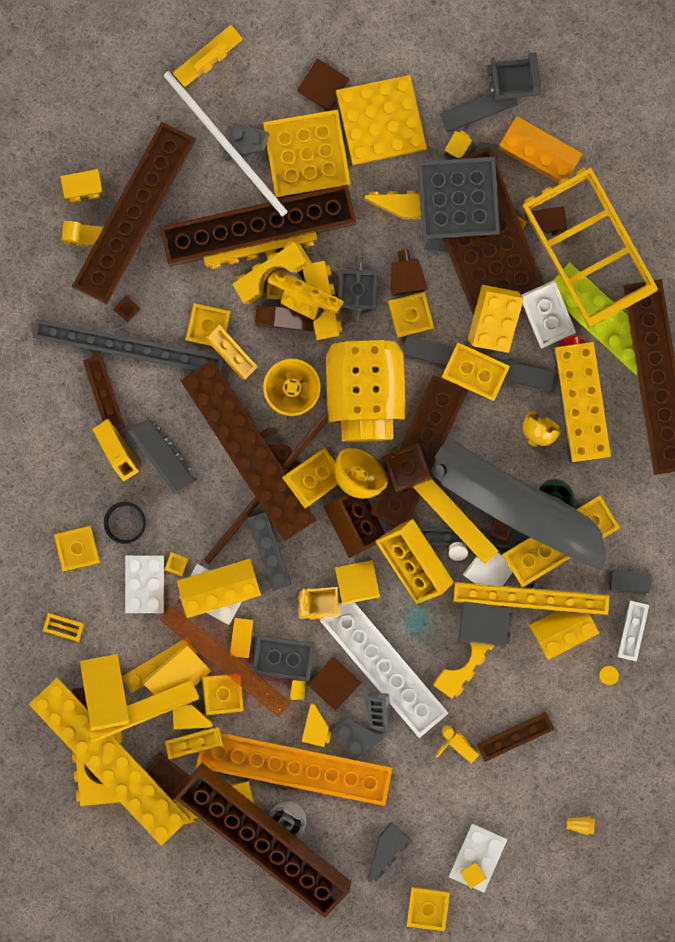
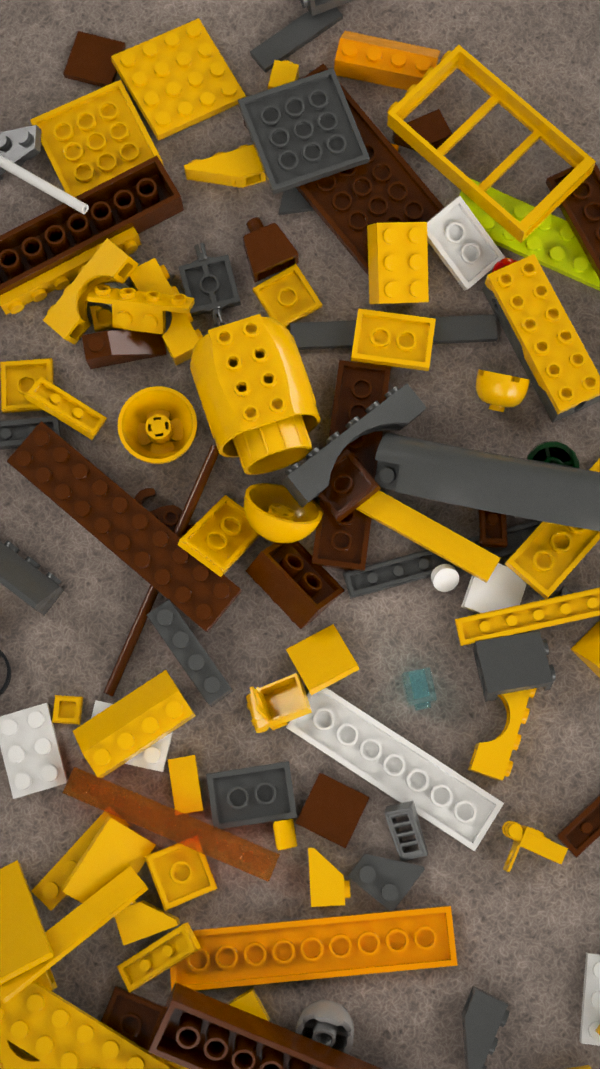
camera: 20 degrees left, 10 degrees down
yellow slope [375,519,454,604] -> none
none -> dark grey arch [282,384,427,507]

